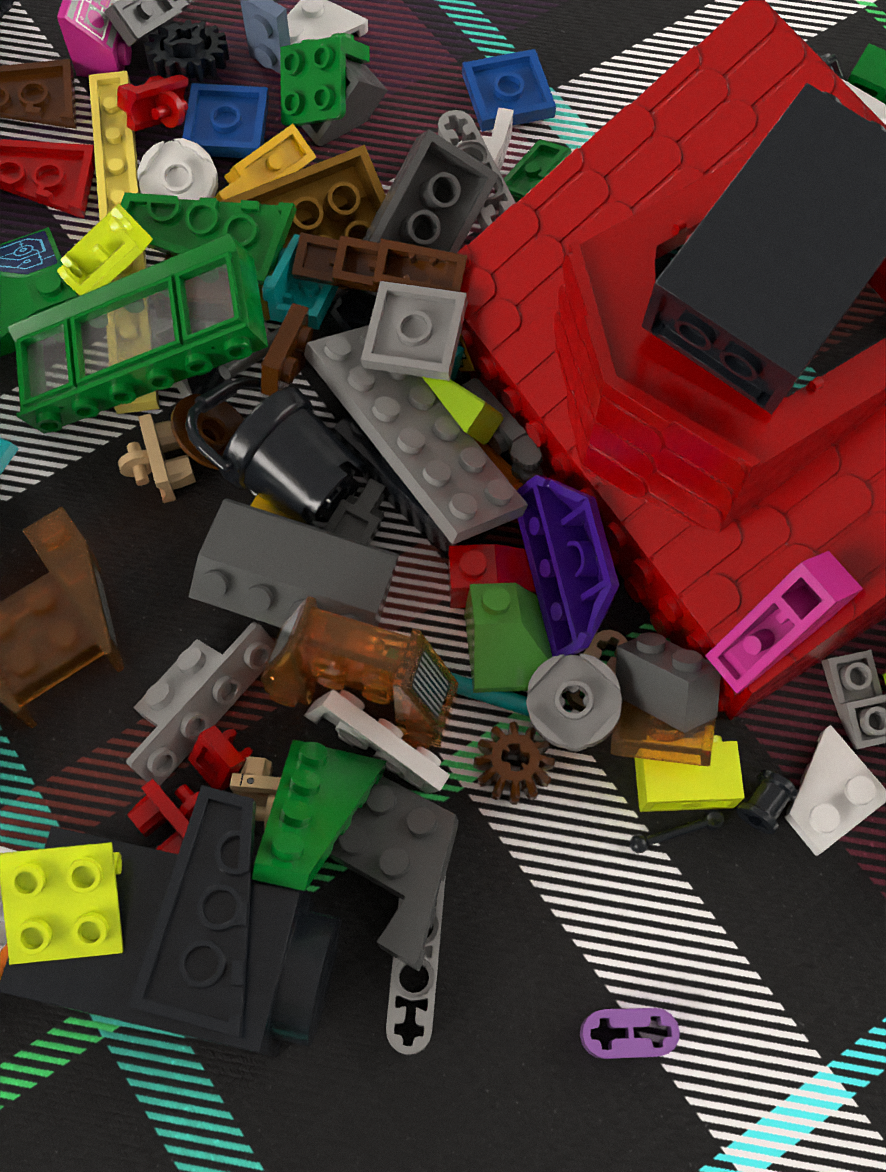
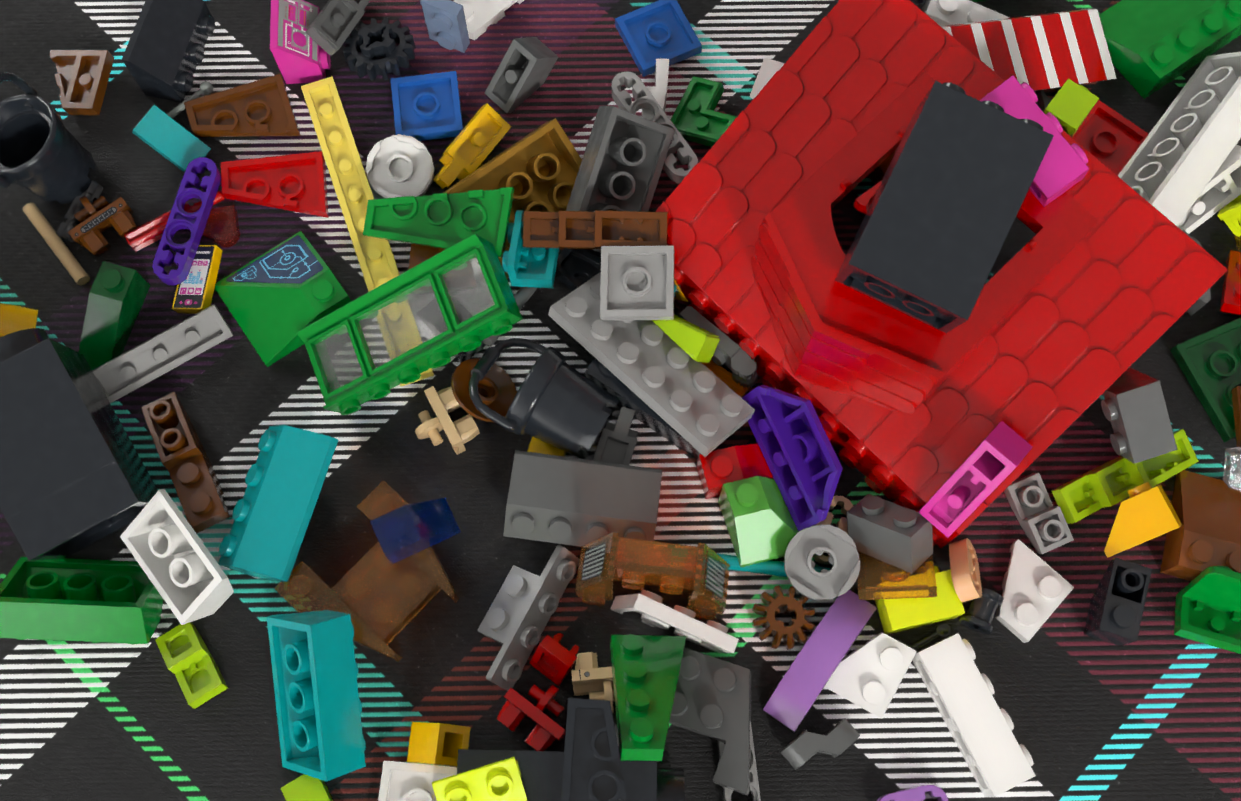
camera: 10 degrees left, 5 degrees up
neon yellow hinge [57,203,153,296] -> none
red hips [117,74,188,131] -> none
reddish brown wing [261,303,313,396] -> none
green bracket [280,33,370,126] -> none
none -> clear blue slope [370,498,461,564]
none -> yellow brick [407,722,471,766]
none -> medium lavender slope [763,590,877,732]
none -> dark grey piece [780,718,860,770]
none -> white wing [824,632,917,719]
none -> white brick [912,633,1036,797]
none -> light nougat beam [949,538,982,602]

